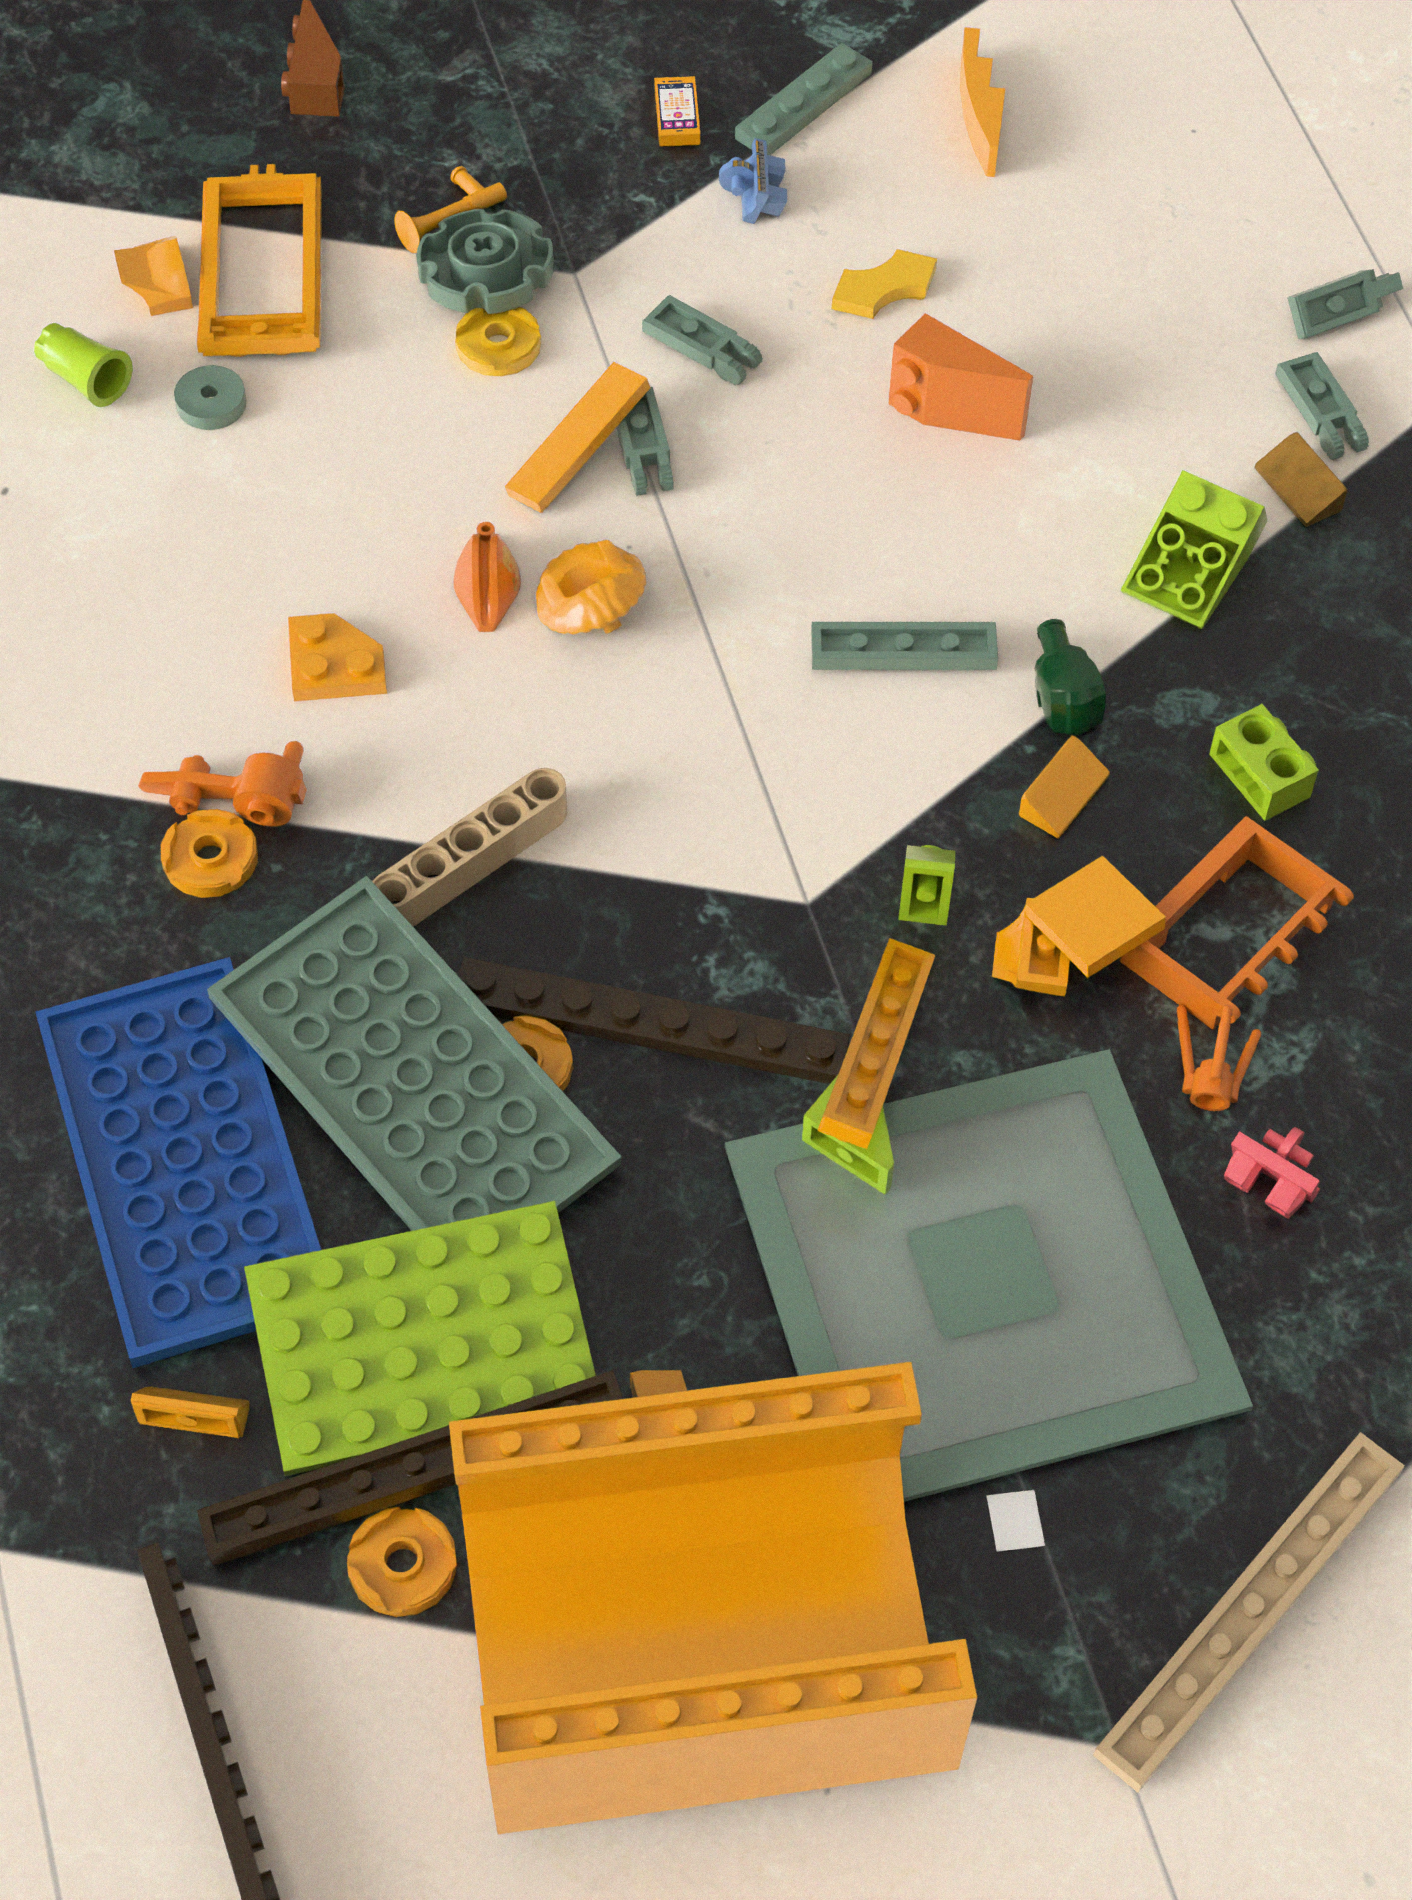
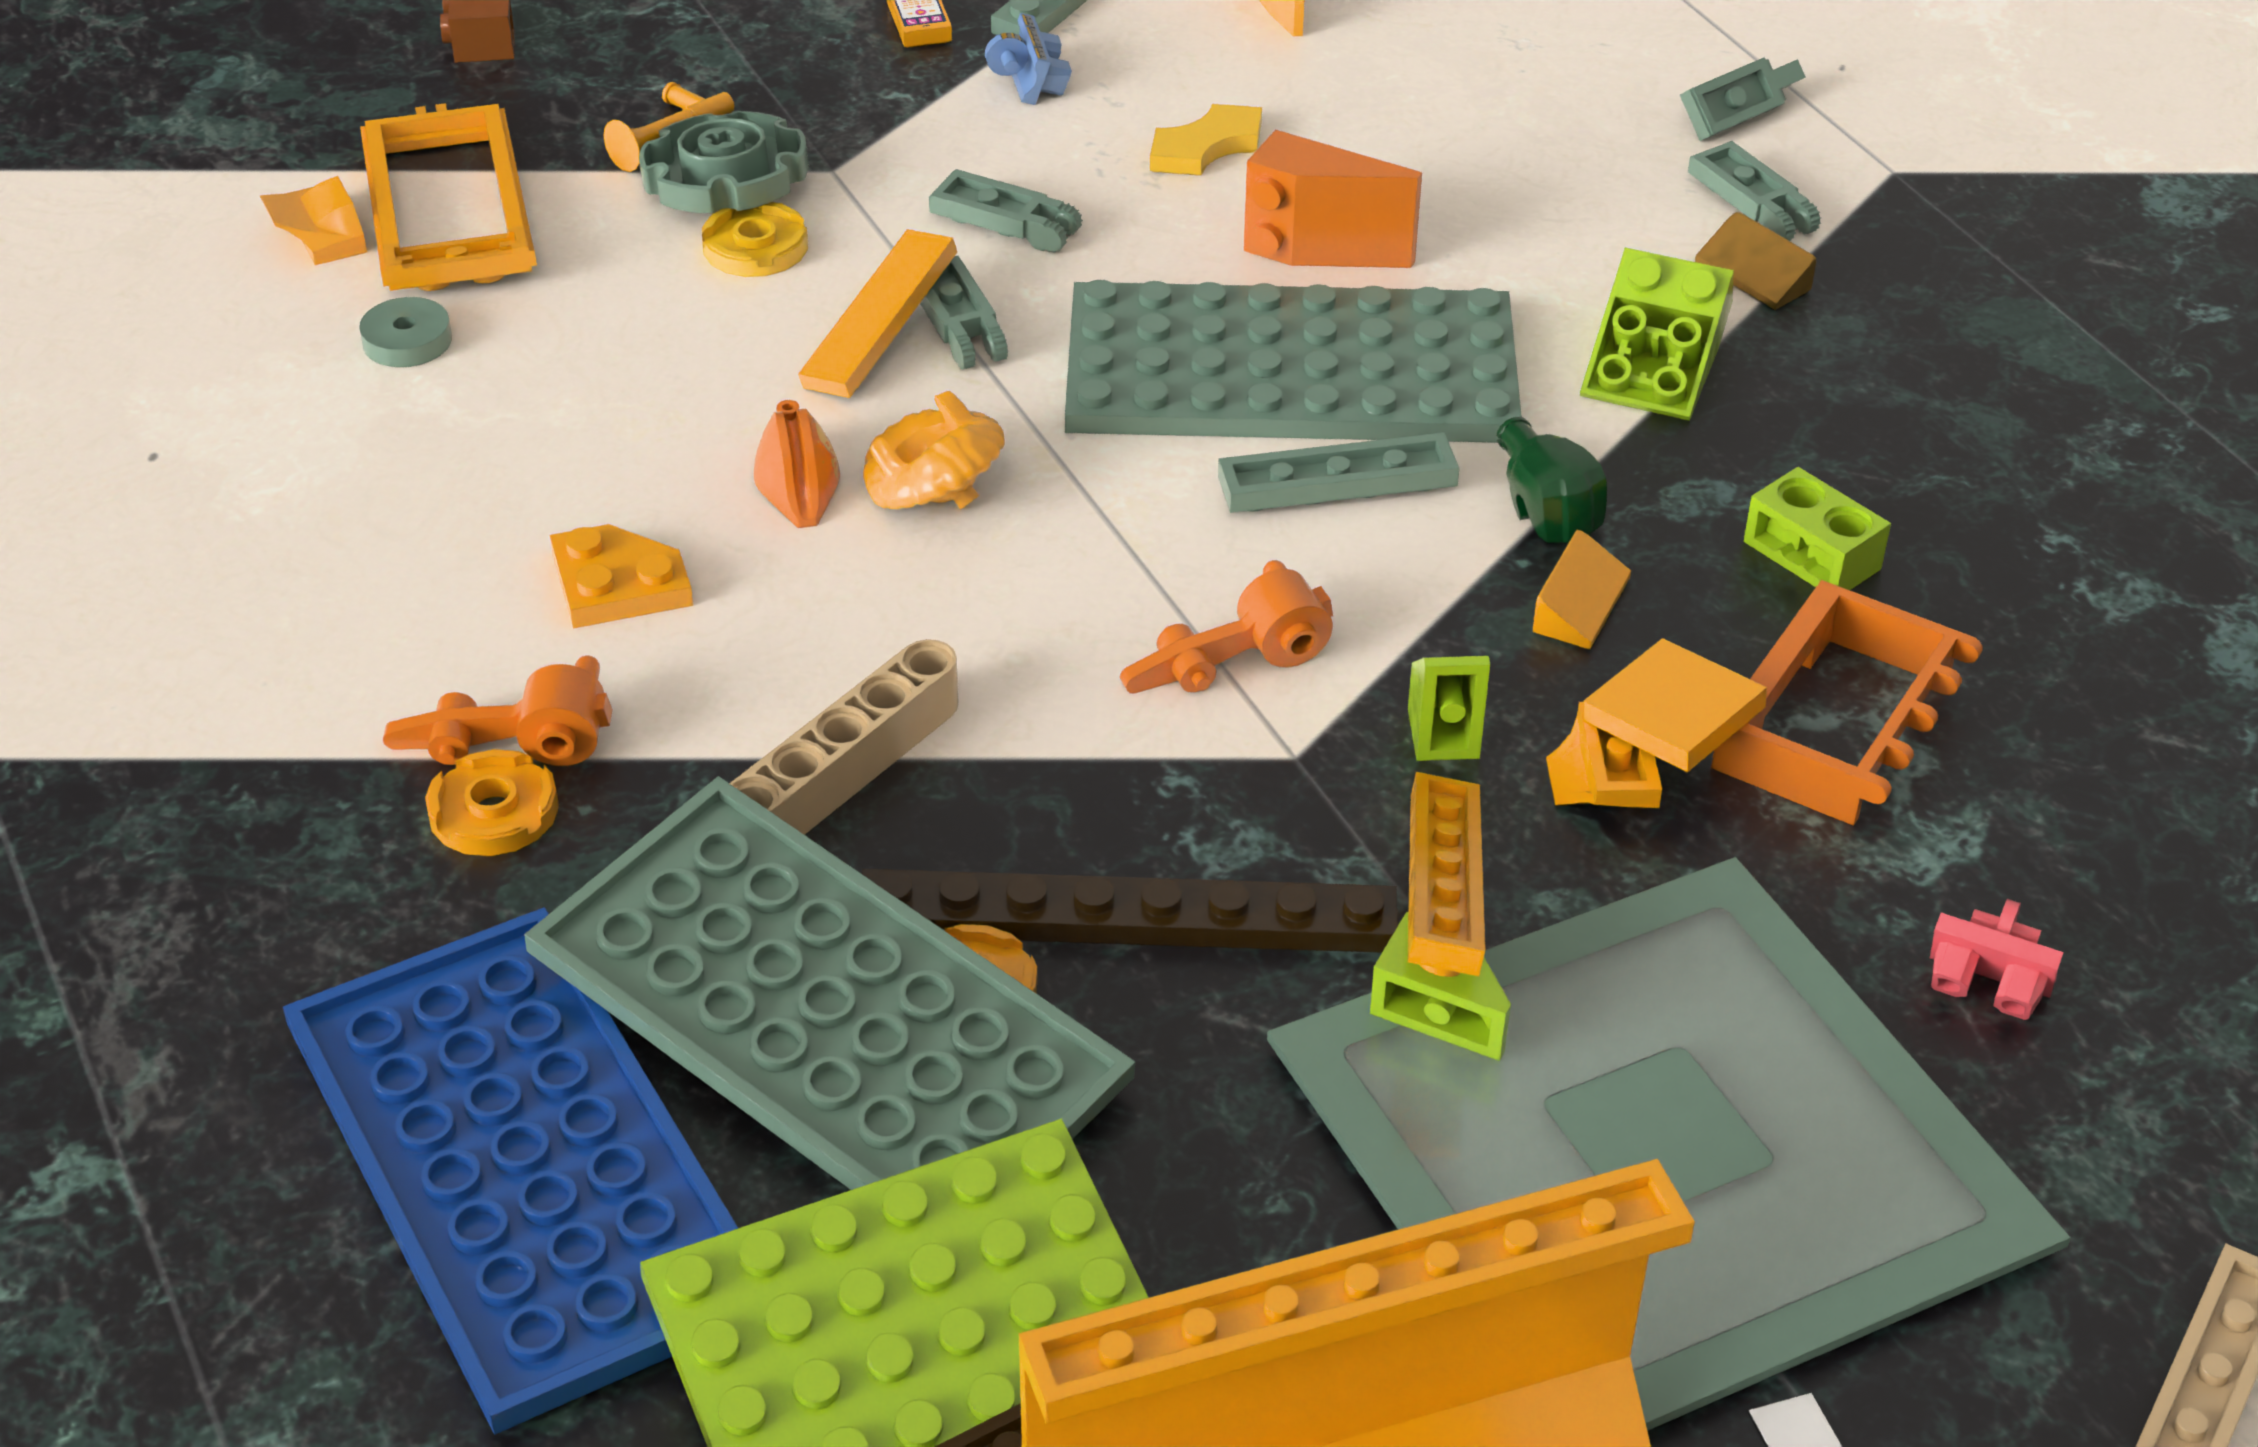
camera: 10 degrees left, 15 degrees down
lime plant [34,323,133,407] -> none
orange plant [1177,1005,1261,1111] -> none
none -> sand green plate [1065,280,1522,443]
none -> orange piece [1120,560,1333,694]

